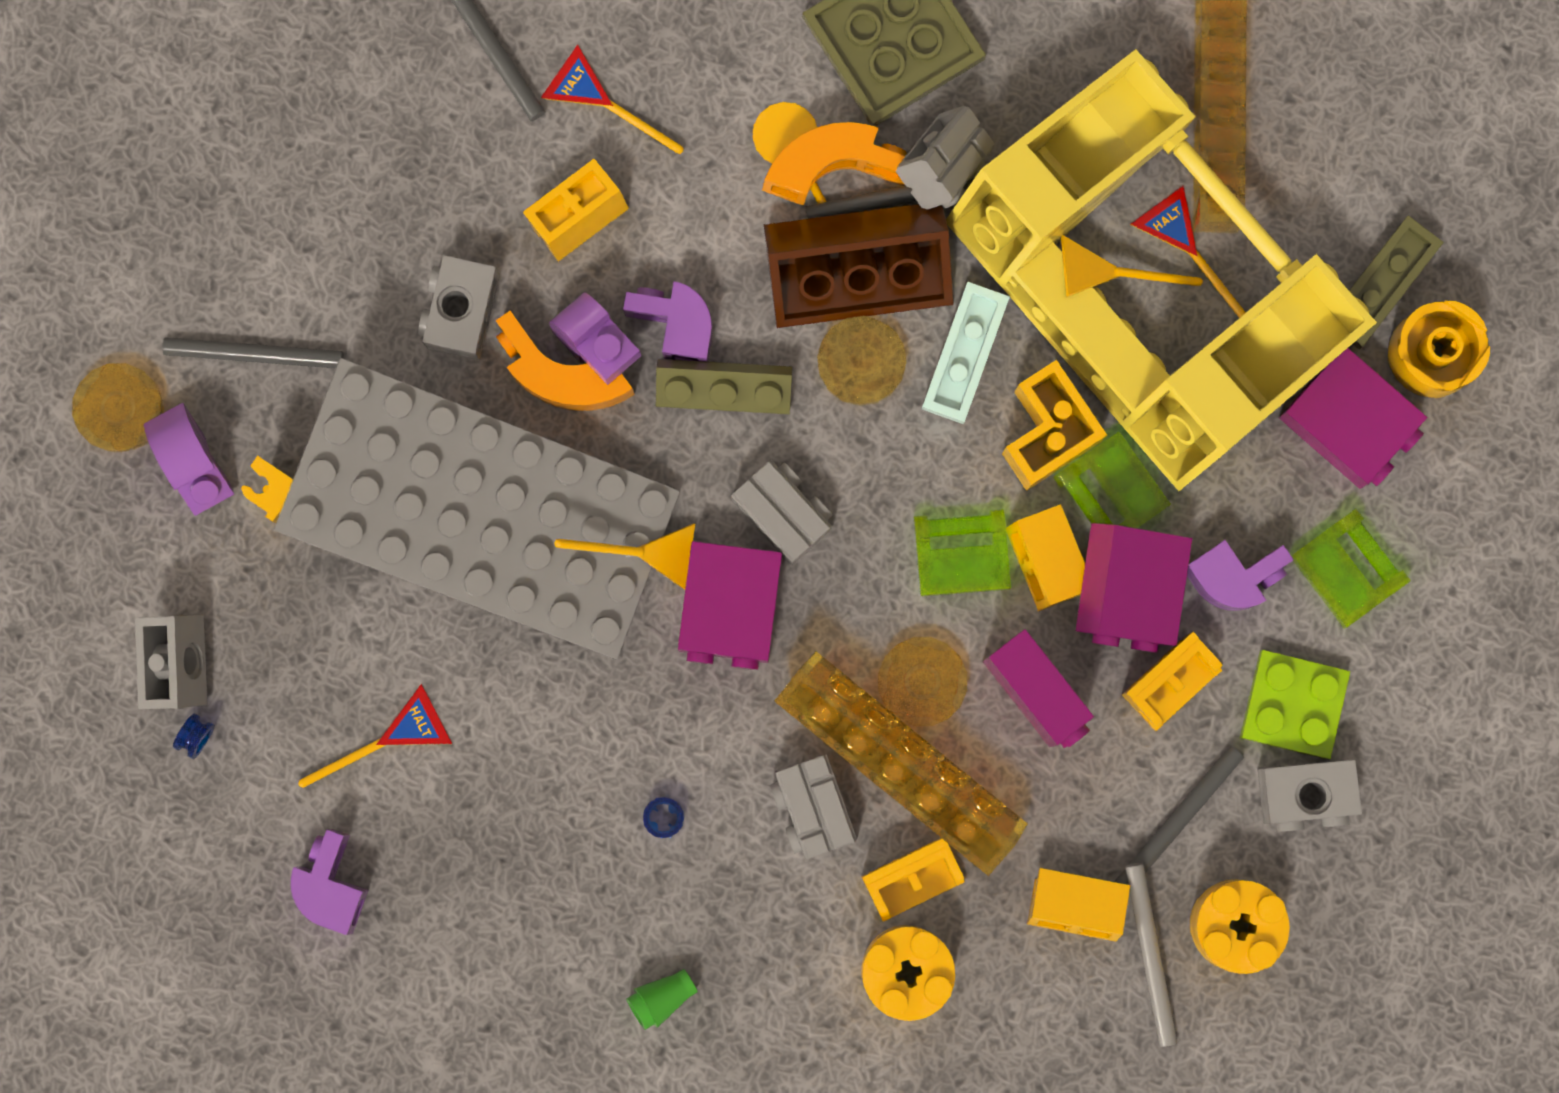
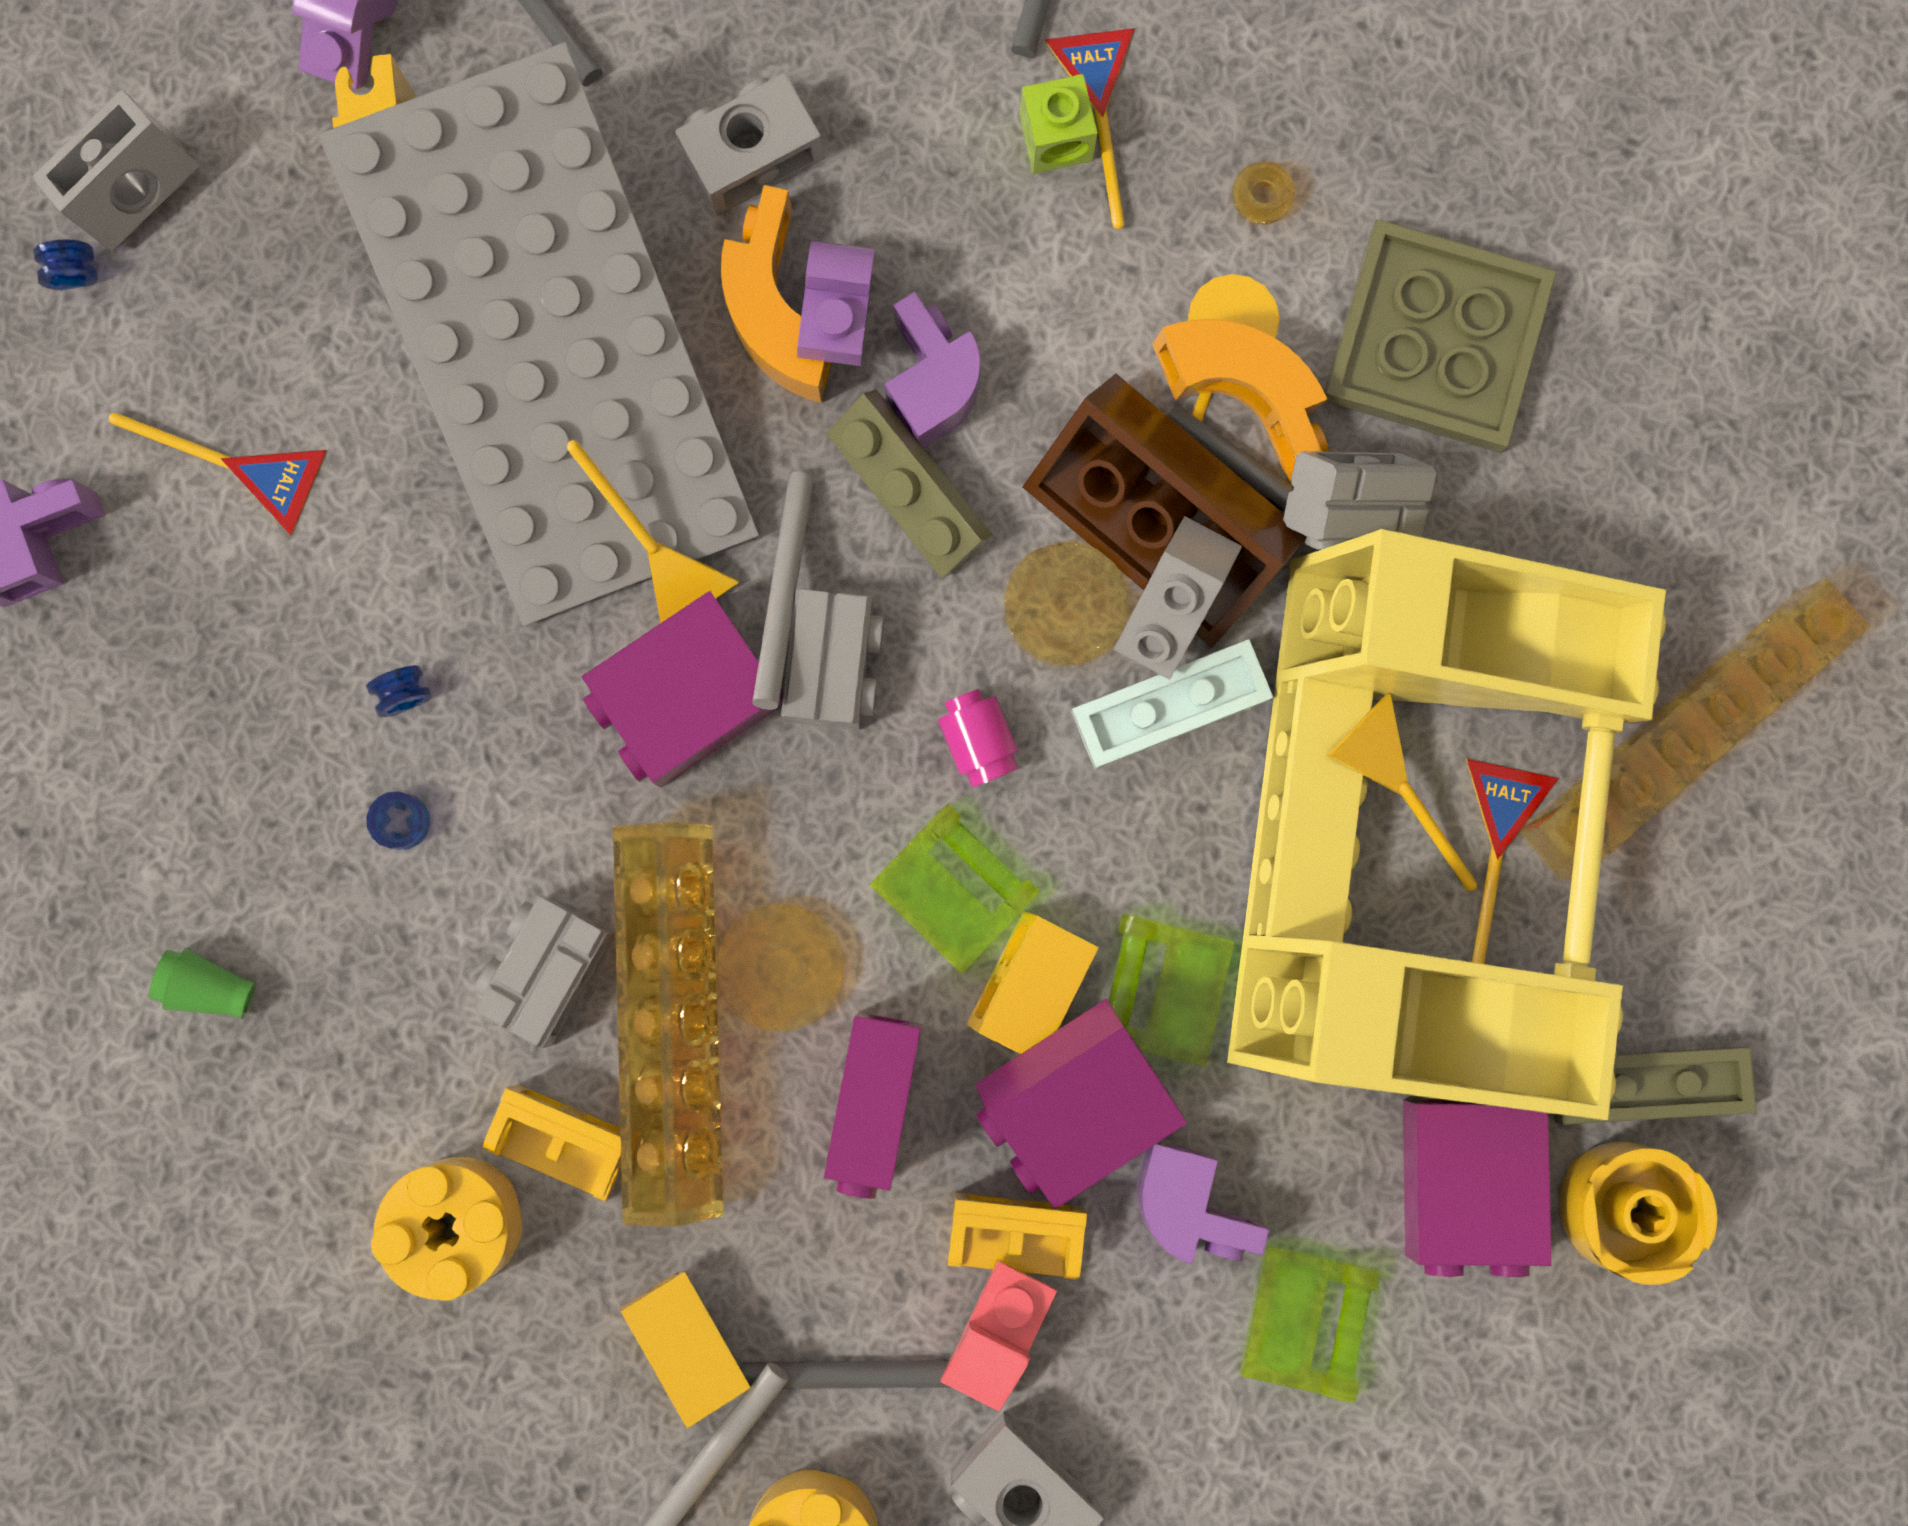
camera: 45 degrees right, 0 degrees up
yellow hinge [523,159,629,262] -> none
yellow brick [1002,359,1107,491] -> none
lime plate [1240,650,1351,760] -> none
none -> clear blue bush [366,665,432,717]
none -> light grey bar [752,471,813,710]
none -> dark pink brick [937,689,1019,788]
none -> coral slope [940,1259,1057,1412]
none -> lime brick [1019,74,1098,174]
none -> light grey brick [1113,516,1242,680]
none -> clear yellow plate [1232,162,1295,225]

